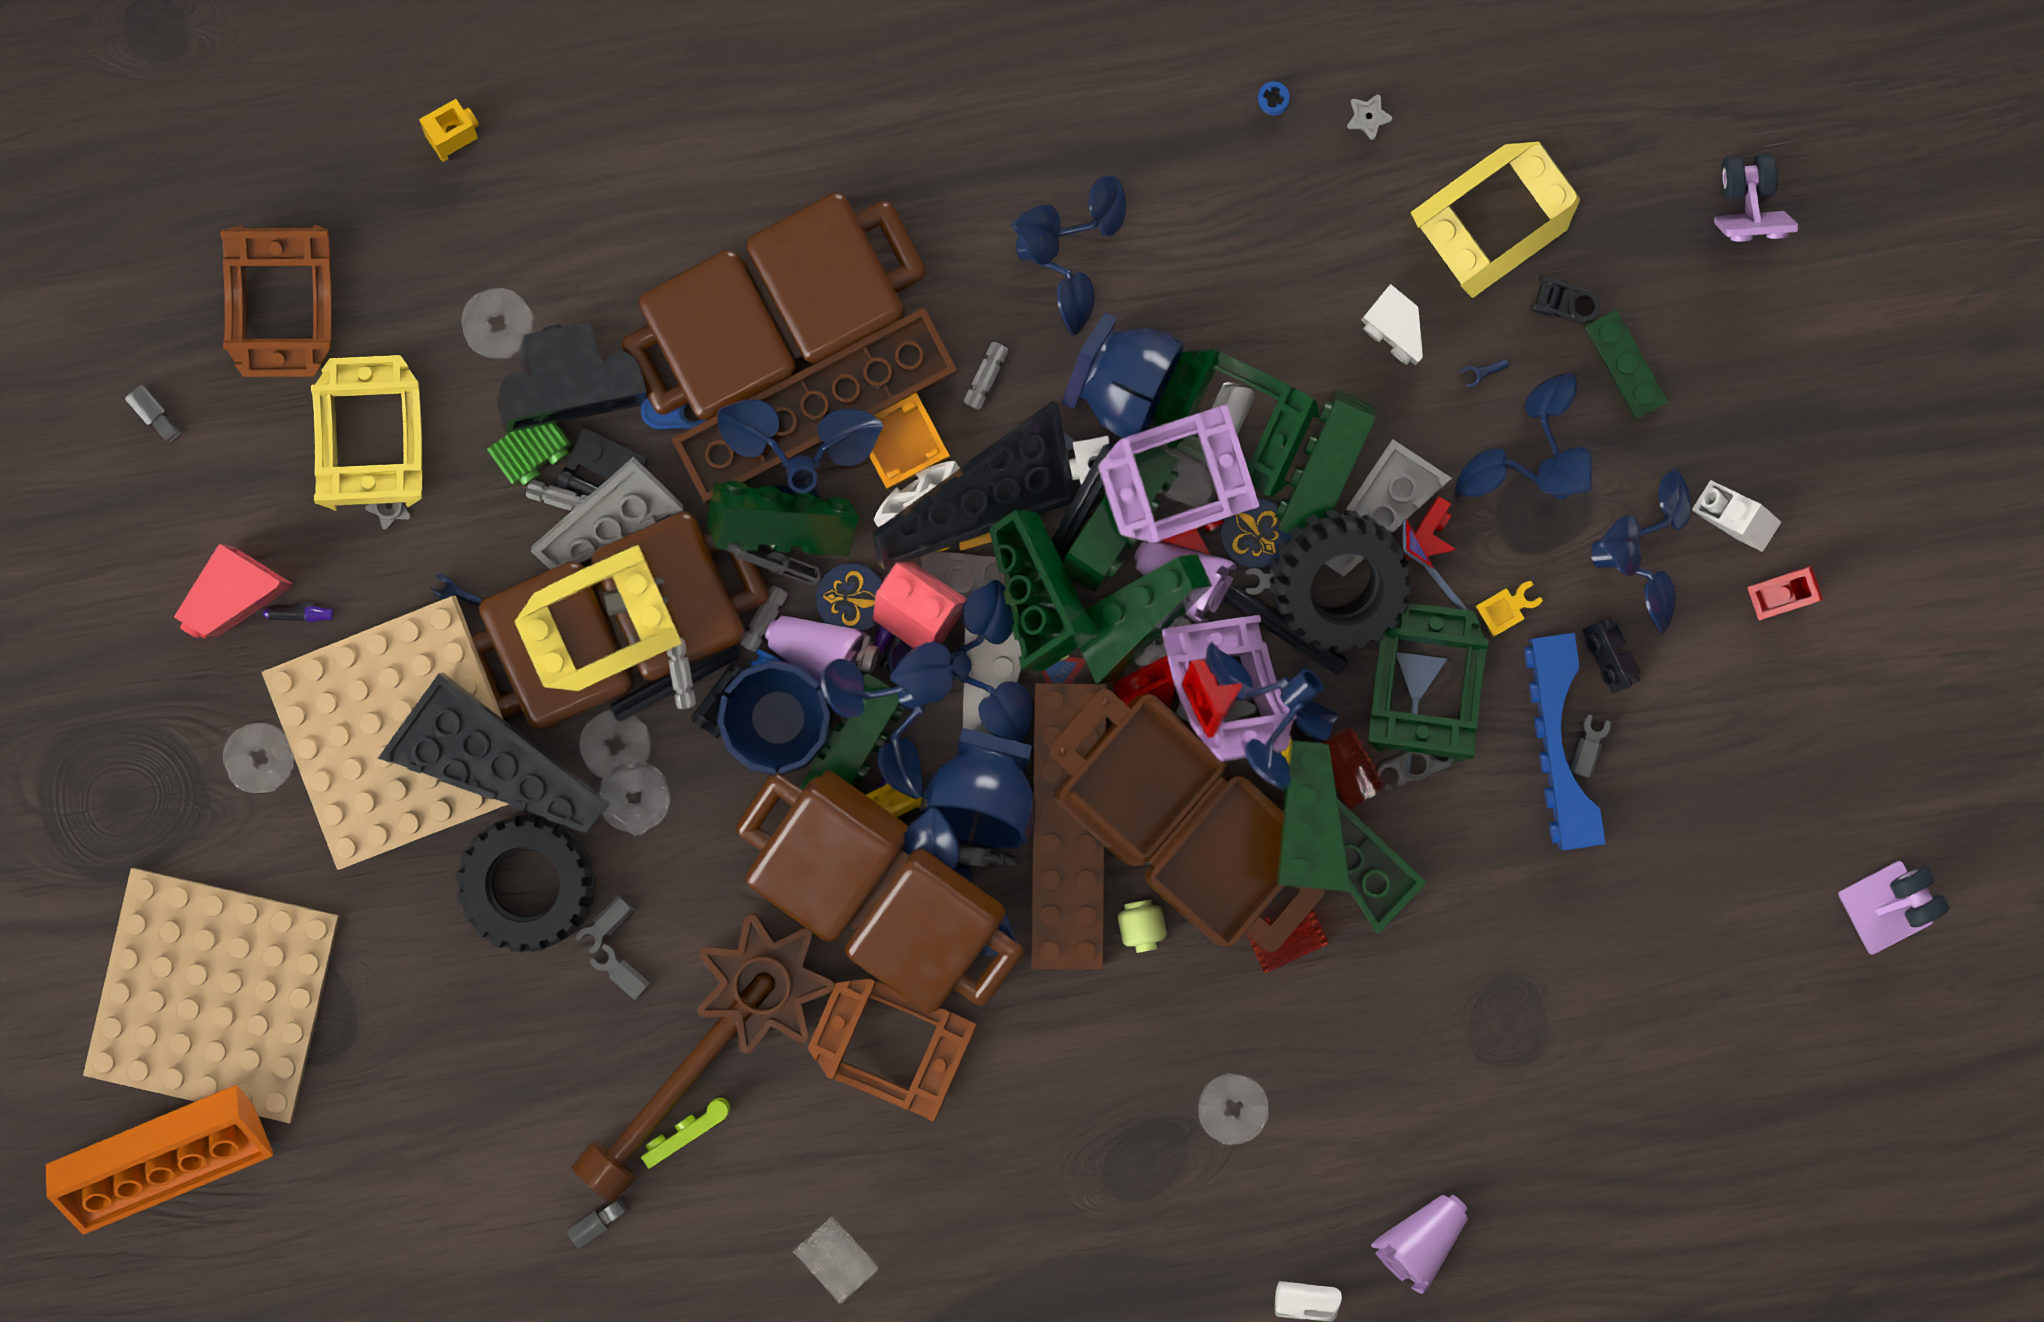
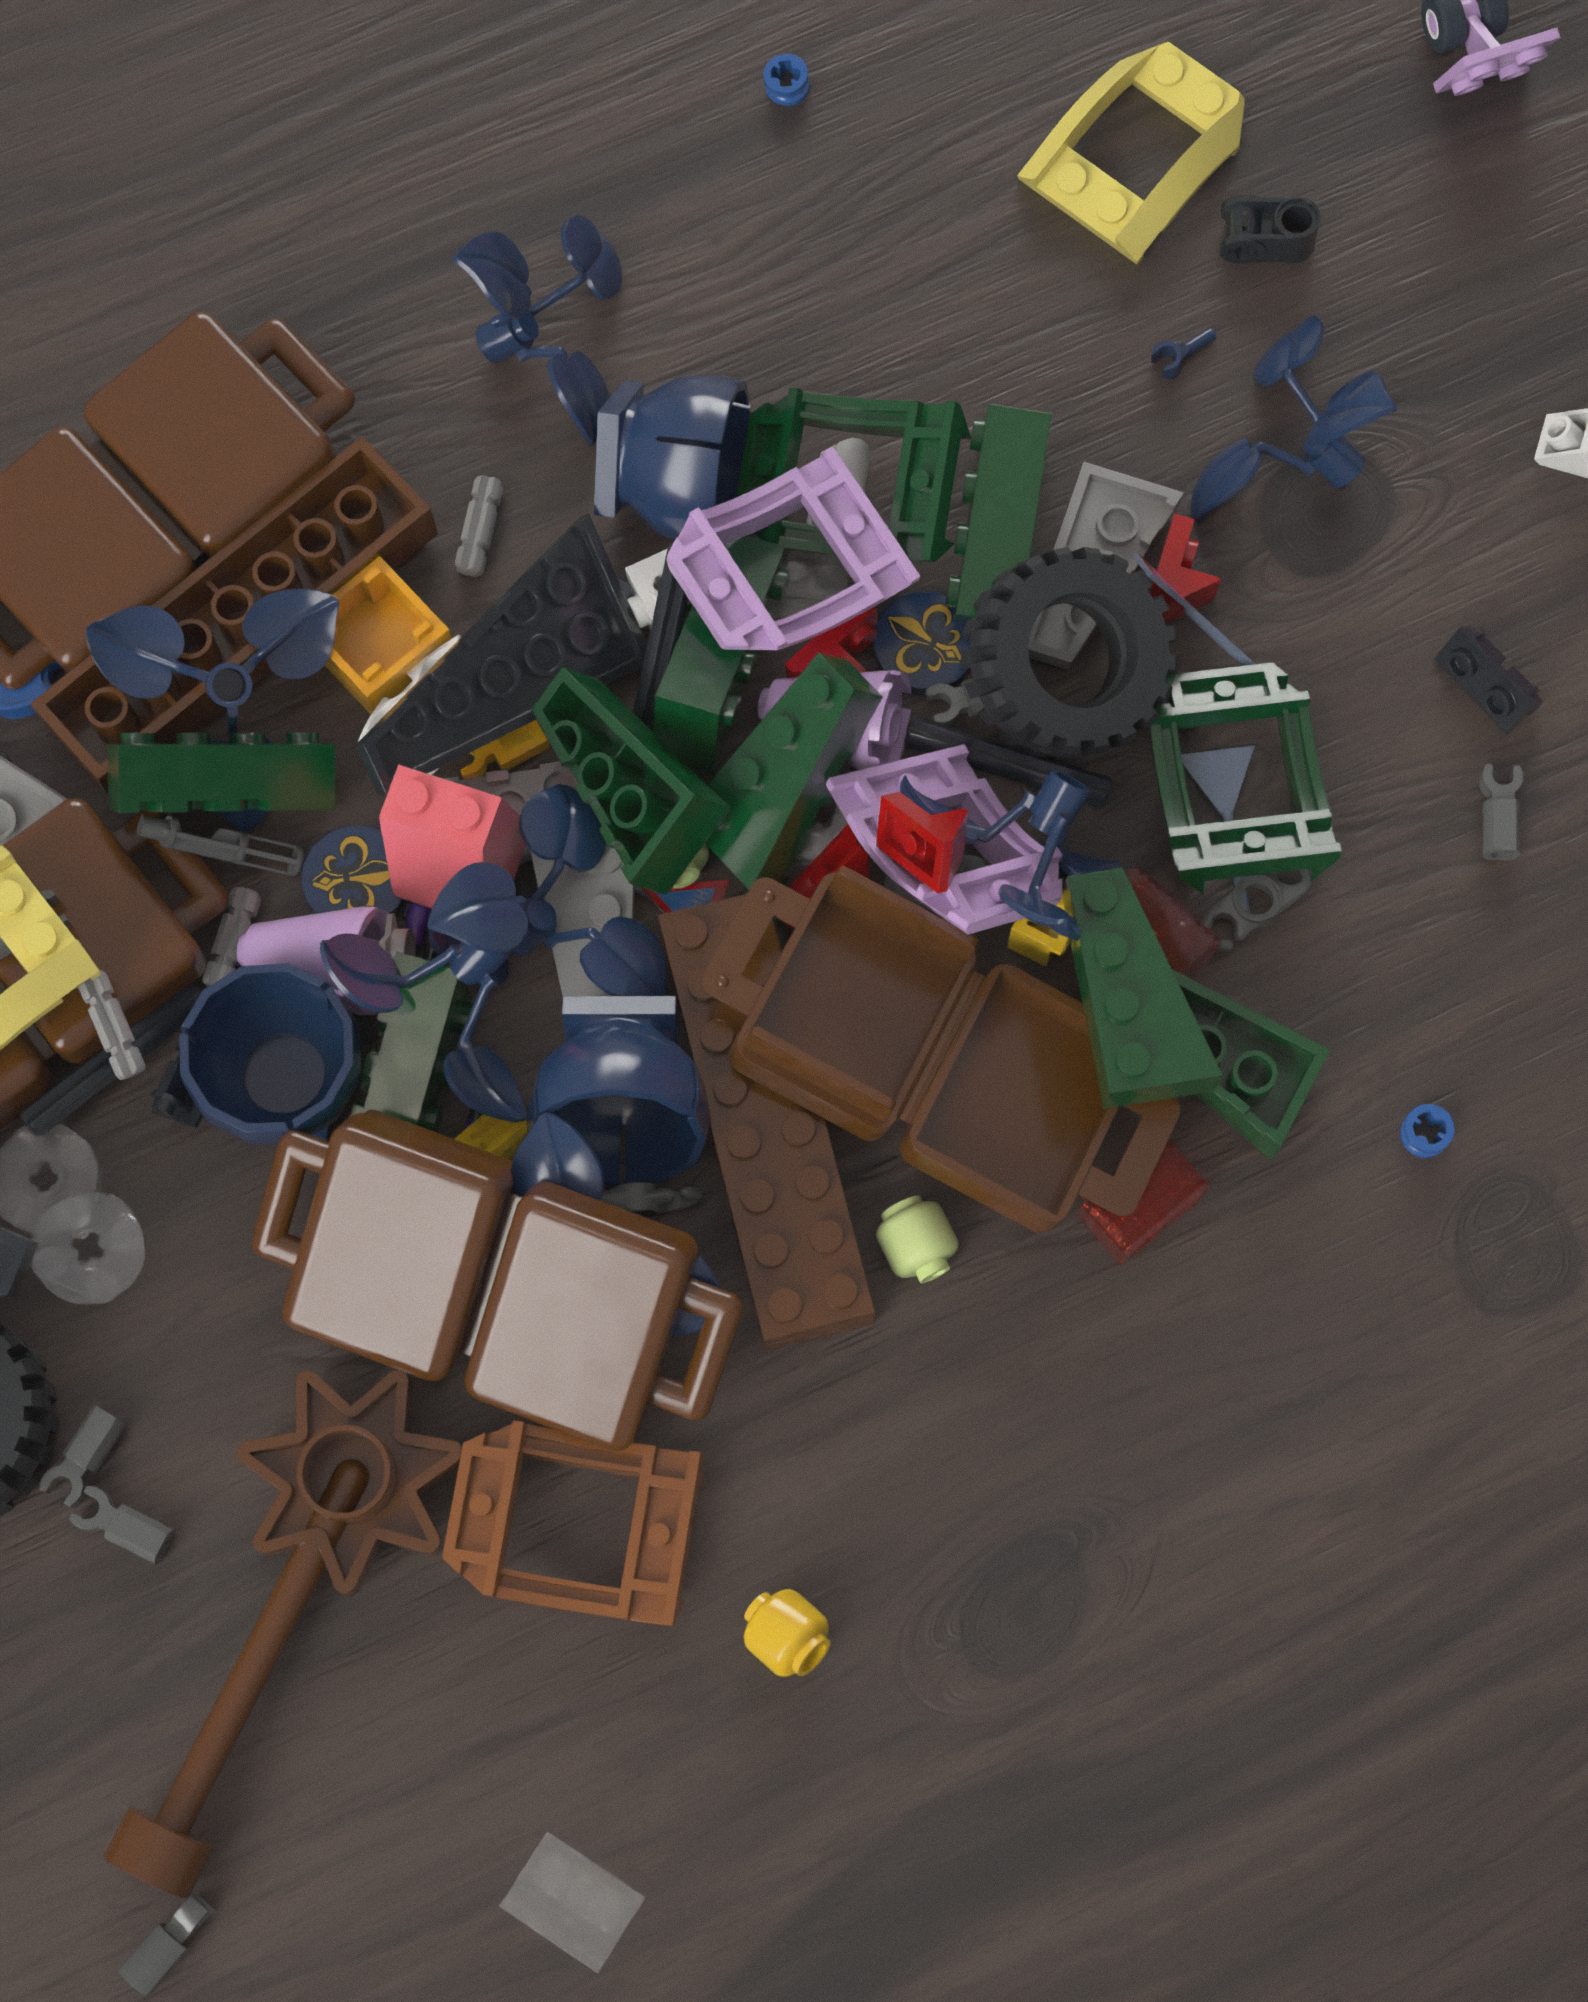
camera: 15 degrees left, 15 degrees down
lime plate [641,1097,730,1169] -> none
clear plate [1198,1073,1269,1145] -> none
white arm [1275,1281,1342,1322] -> none
light grey plate [1347,94,1393,140] -> none
white slope [1361,284,1423,365] -> none
lavender cone [1371,1195,1468,1294] -> none
yellow plate [1475,581,1543,637] -> none
blue arch [1524,633,1605,850] -> none
dark green plate [1584,309,1668,420] -> none
dark blue plant [1591,468,1691,634] -> none
none -> yellow head [743,1589,830,1677]
none -> blue bush [1400,1104,1455,1158]

